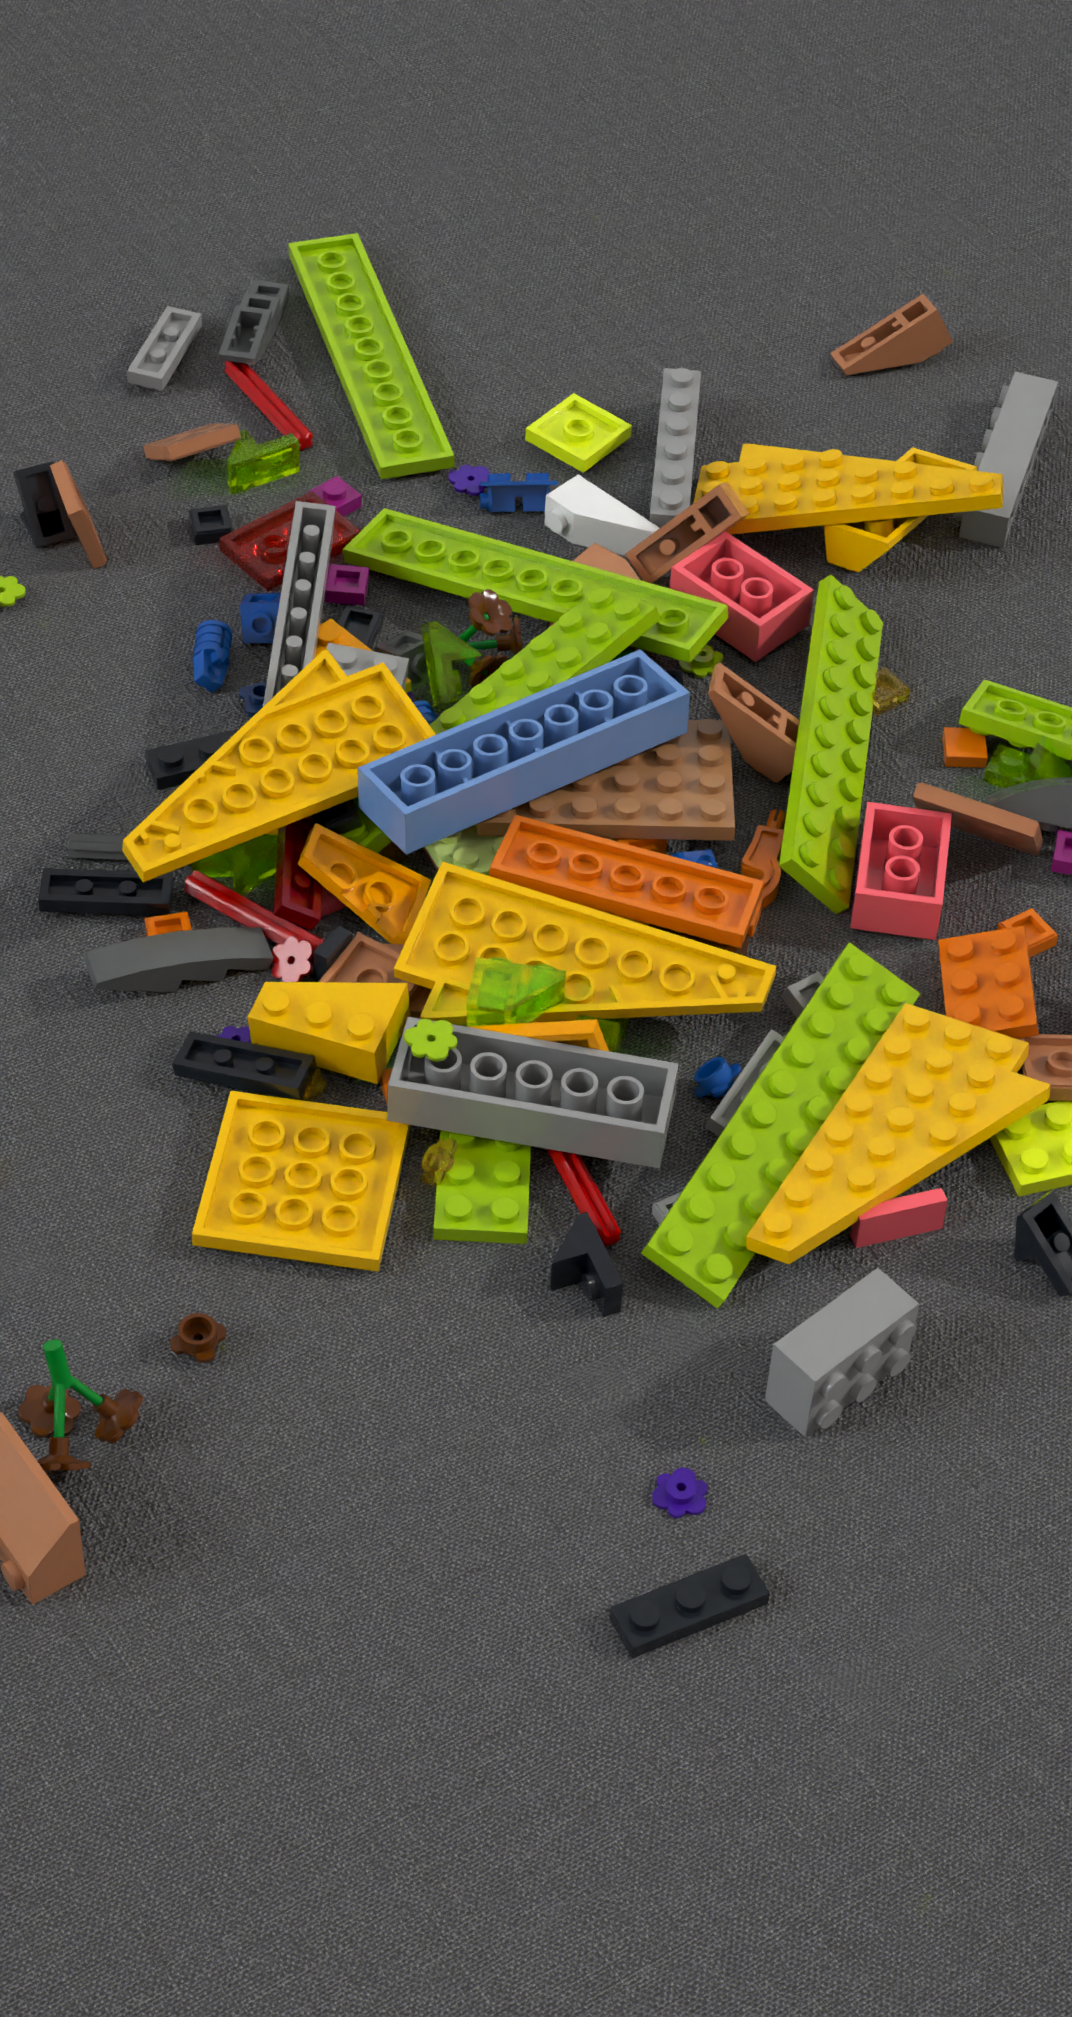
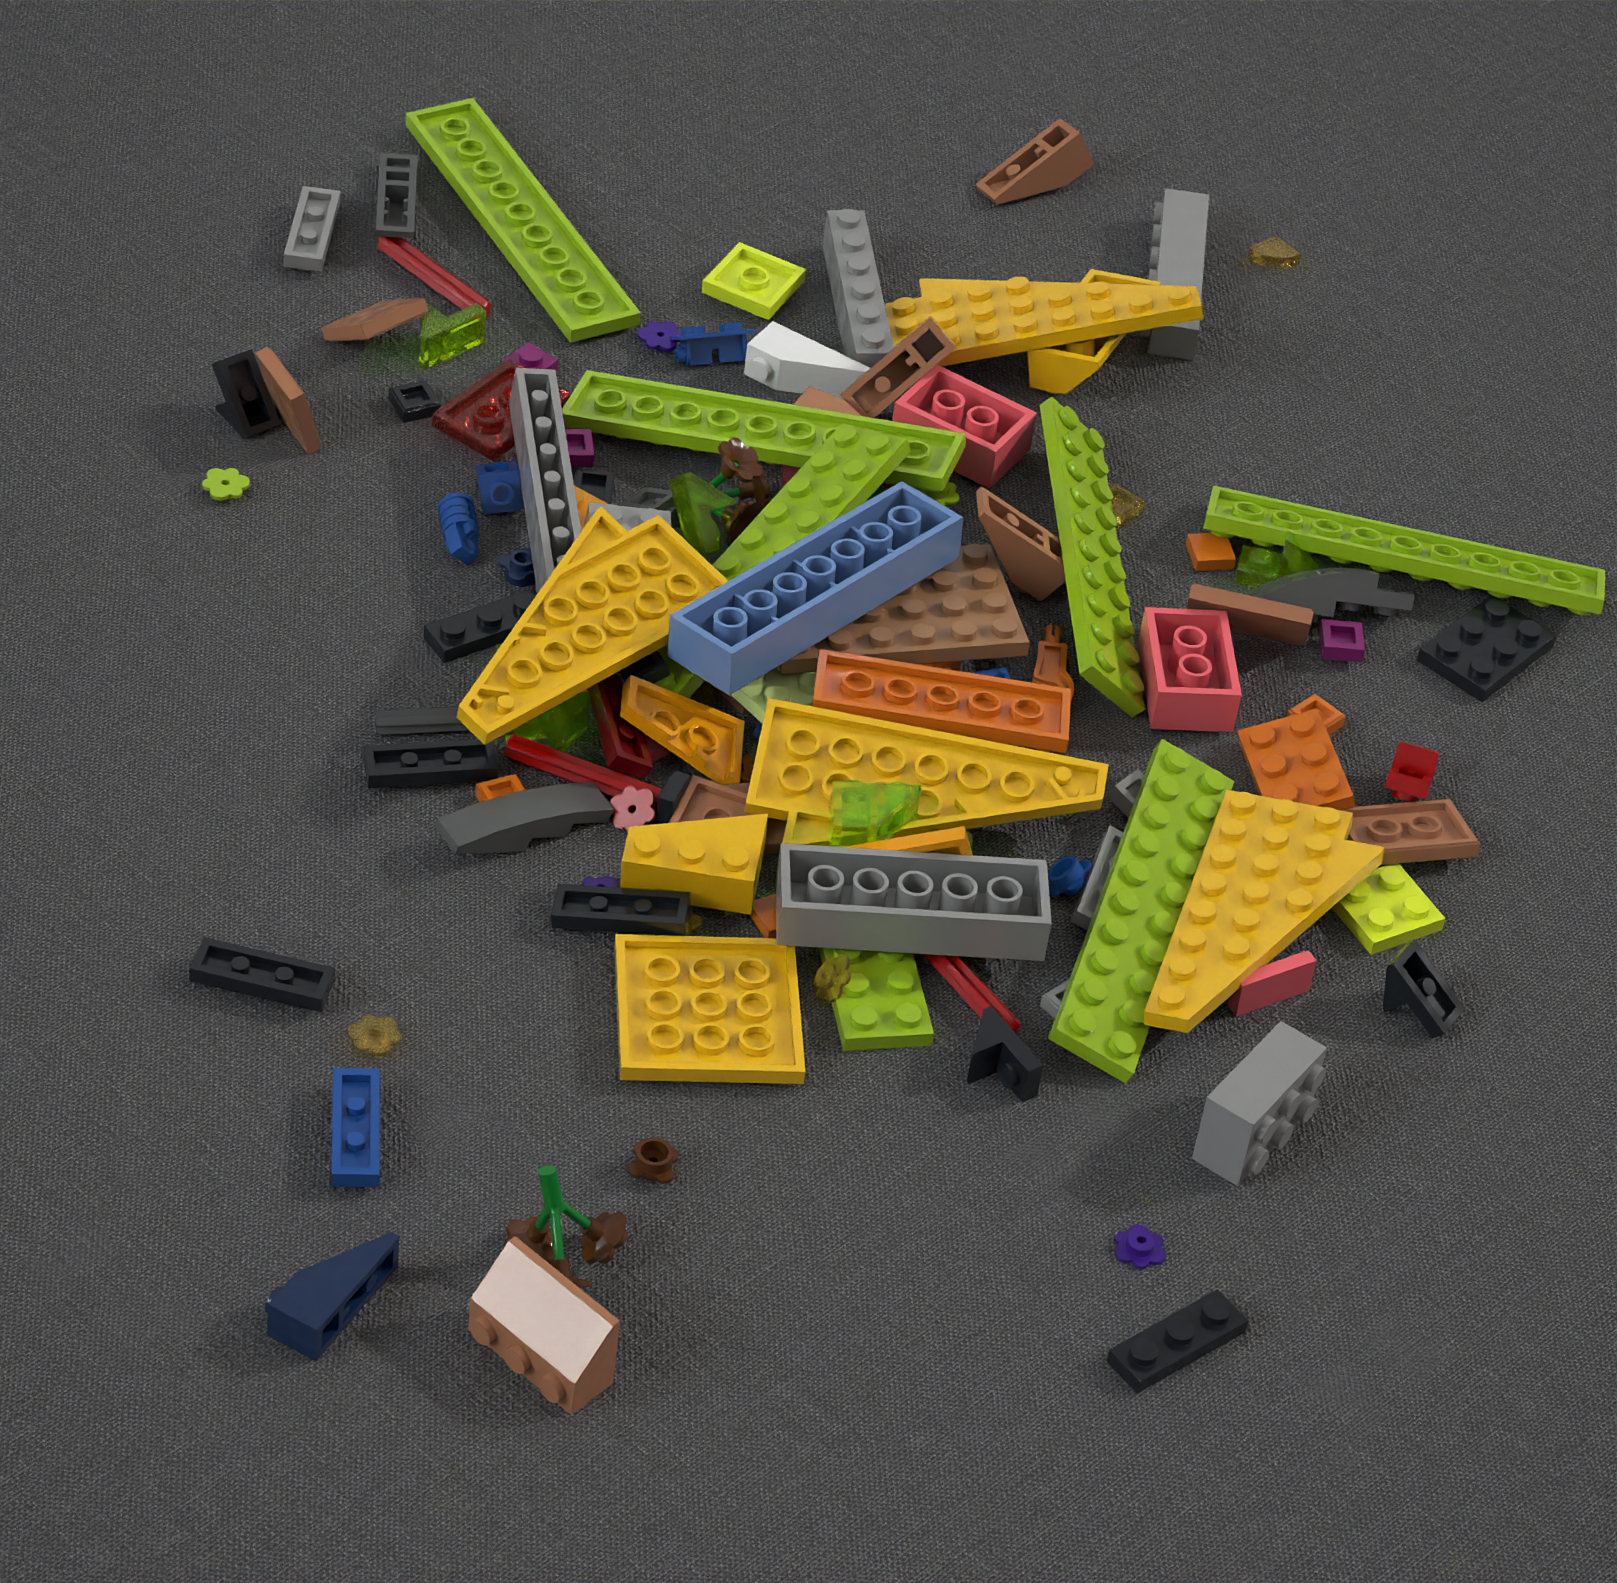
camera: 15 degrees left, 5 degrees down
lime plant [404,1019,458,1062] -> none

